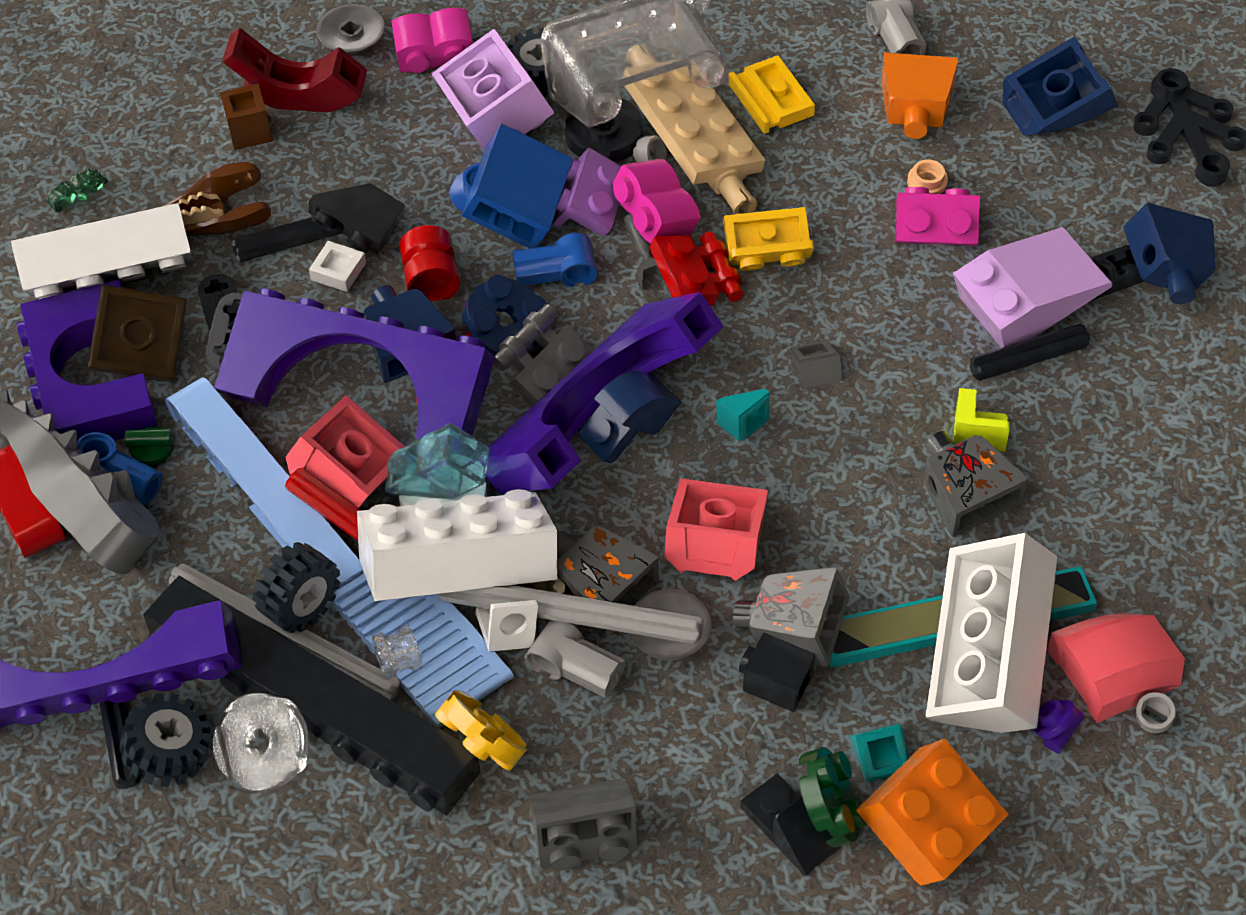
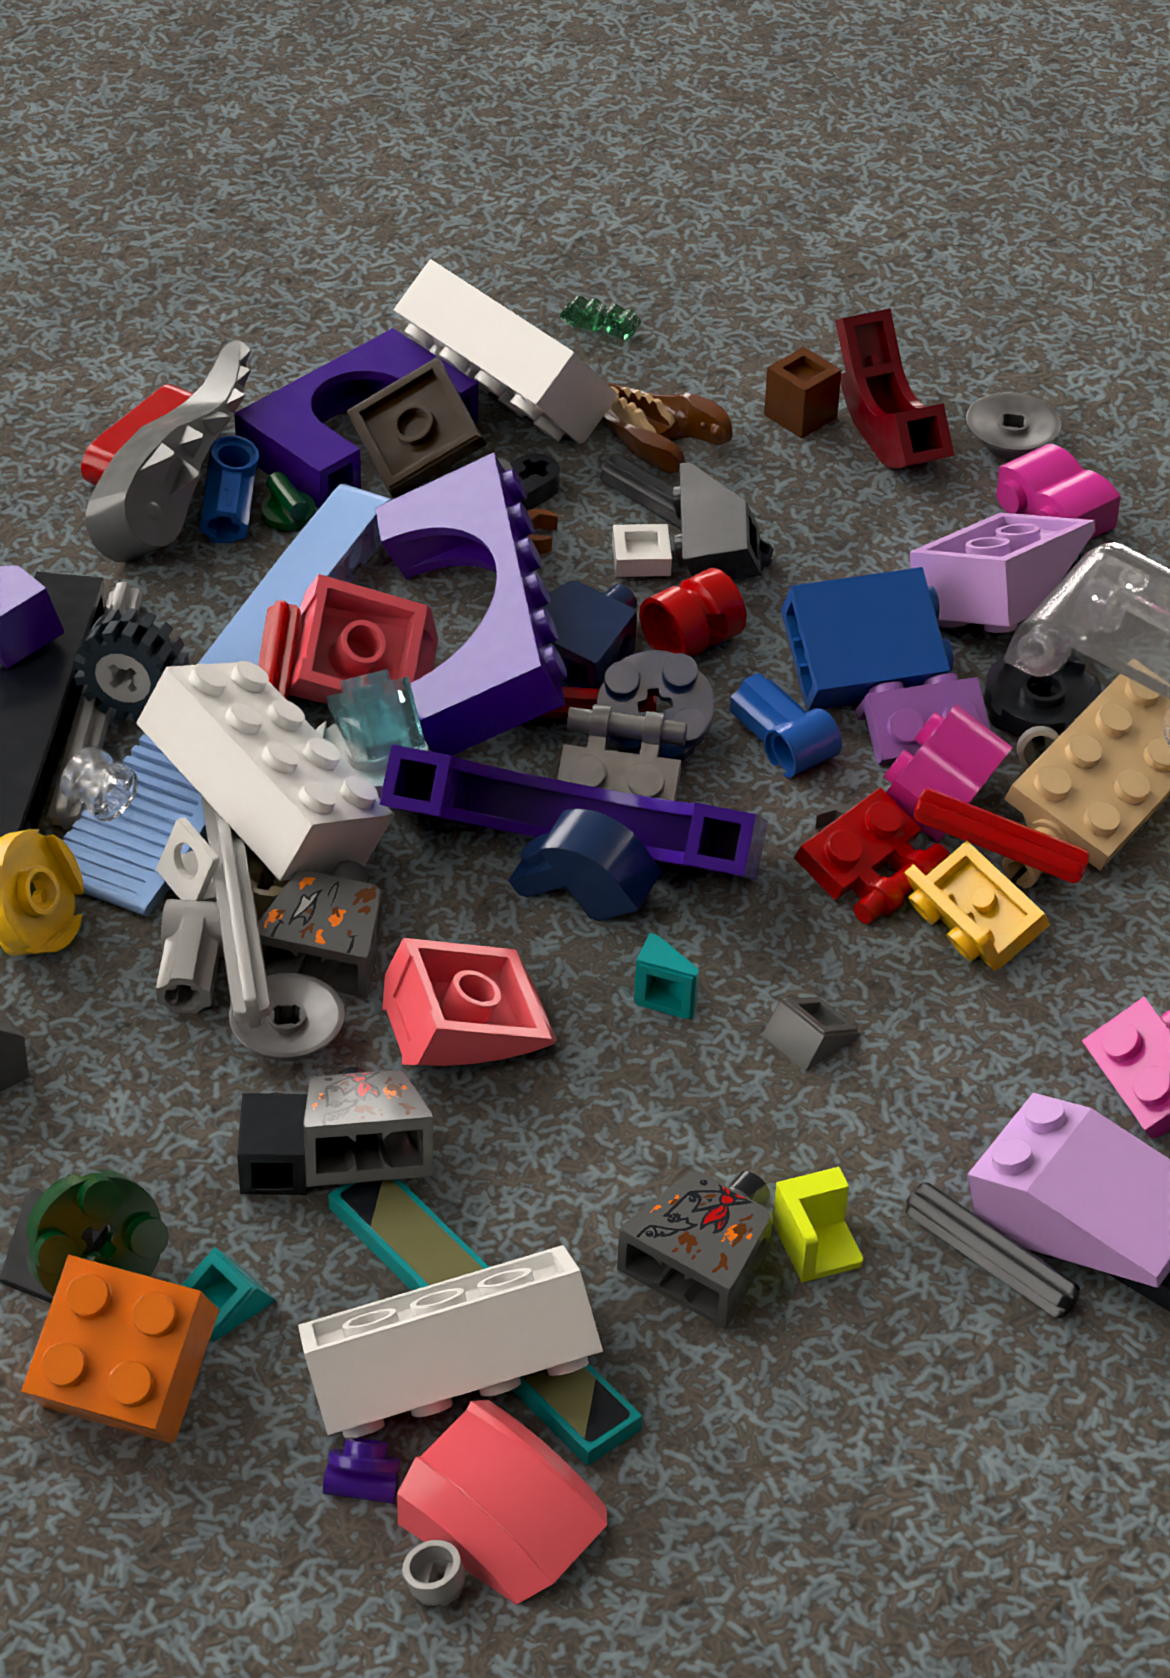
camera: 60 degrees right, 10 degrees down
none -> red axle [913,788,1090,884]

